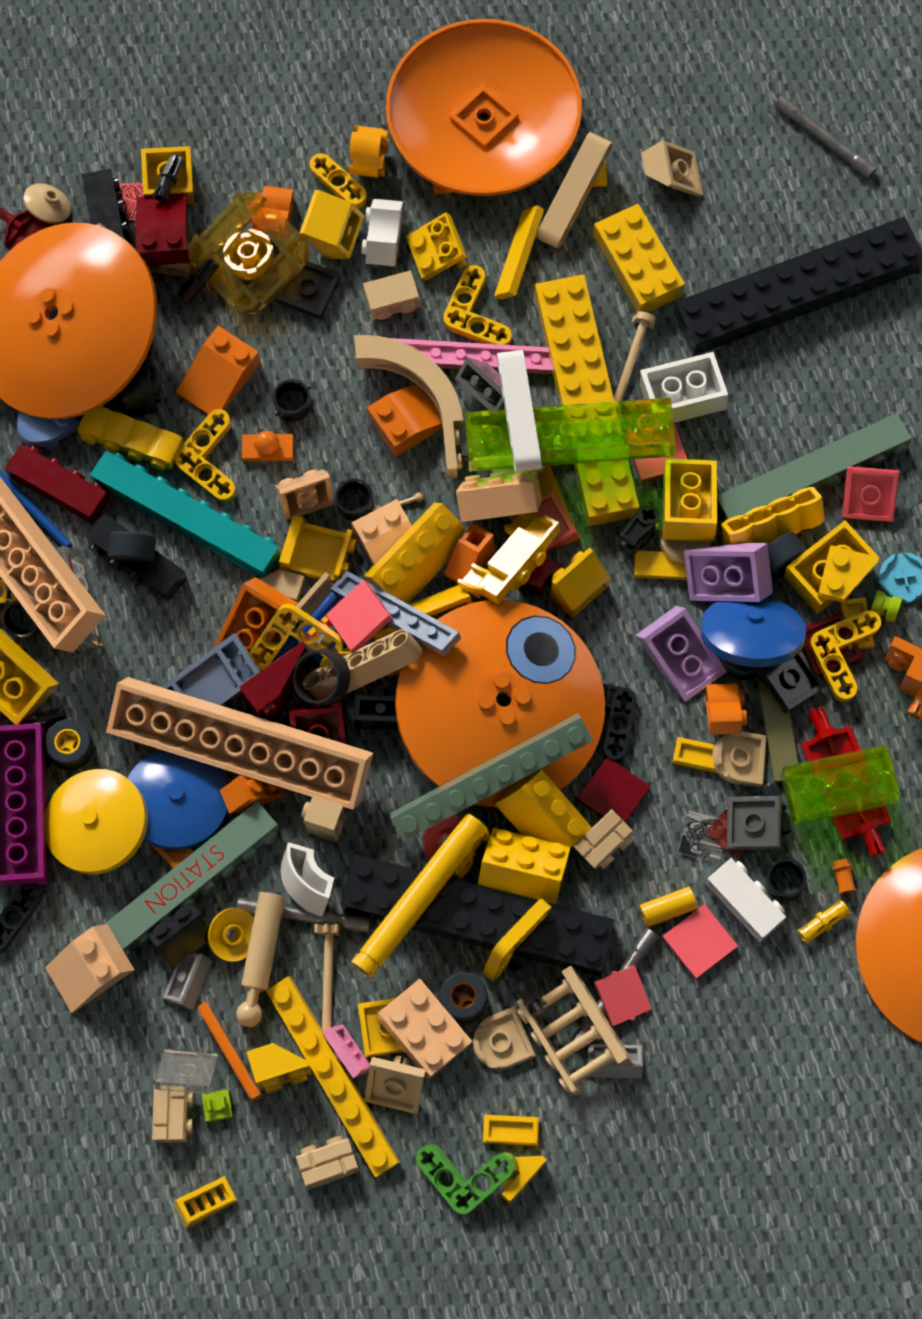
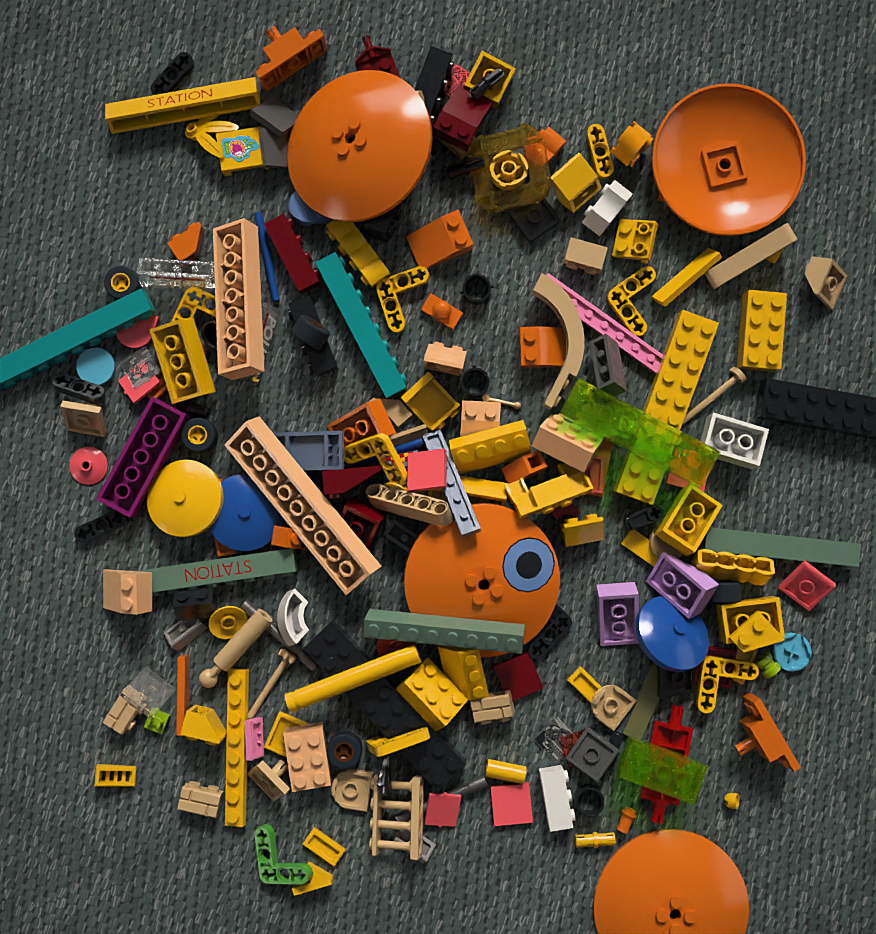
camera: 25 degrees right, 15 degrees up
tan dish [23,184,71,224] -> none
black tyre [293,649,350,706] -> none
tan brick [301,796,346,842] -> none
white beam [497,350,542,473] -> none
orange brick [705,684,747,735] -> none

